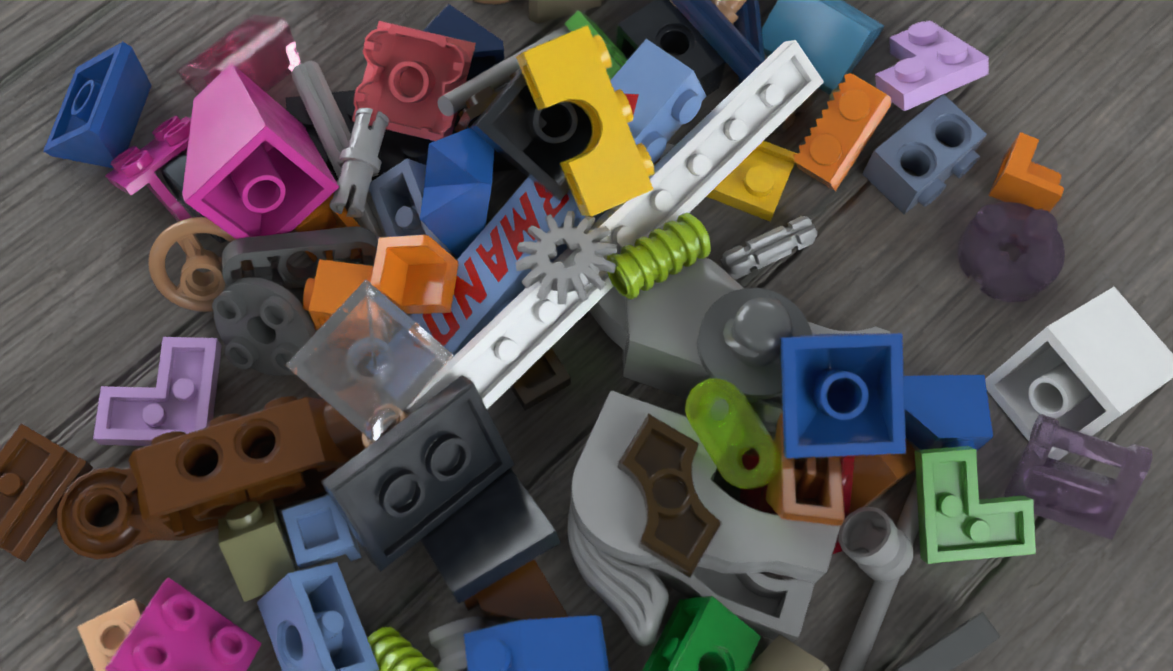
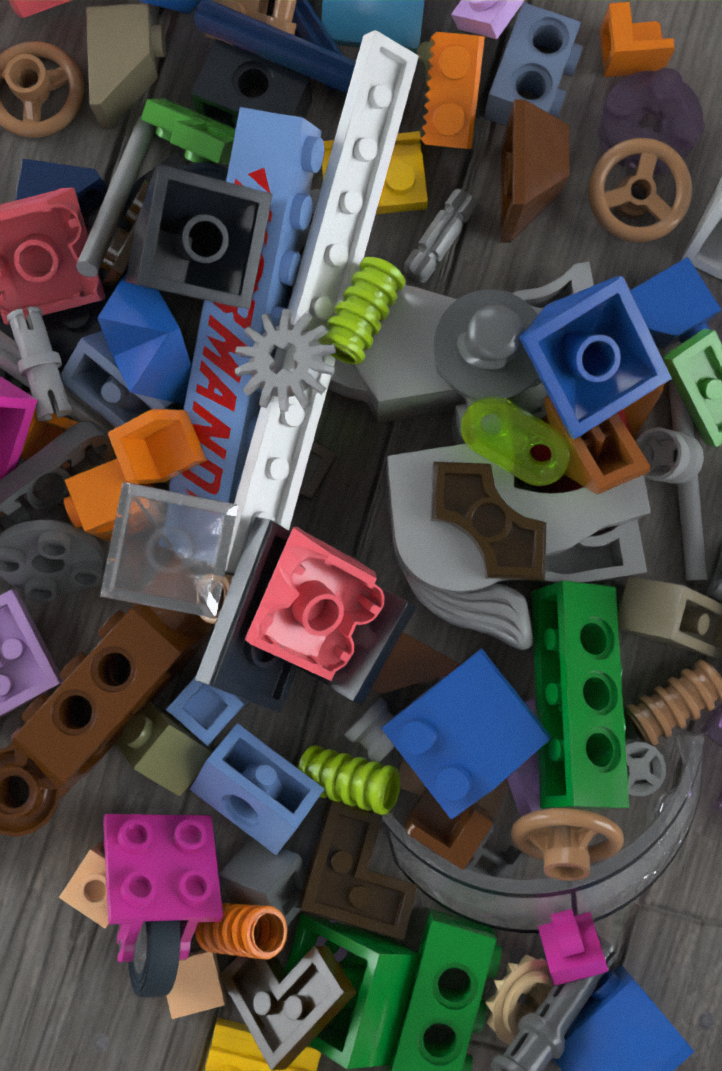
camera: 25 degrees left, 15 degrees up
yellow arch [516,25,655,217] -> none
none -> coral slope [245,526,385,681]
none -> reddish brown slope [500,99,570,243]
none -> medium nougat piece [589,138,692,243]

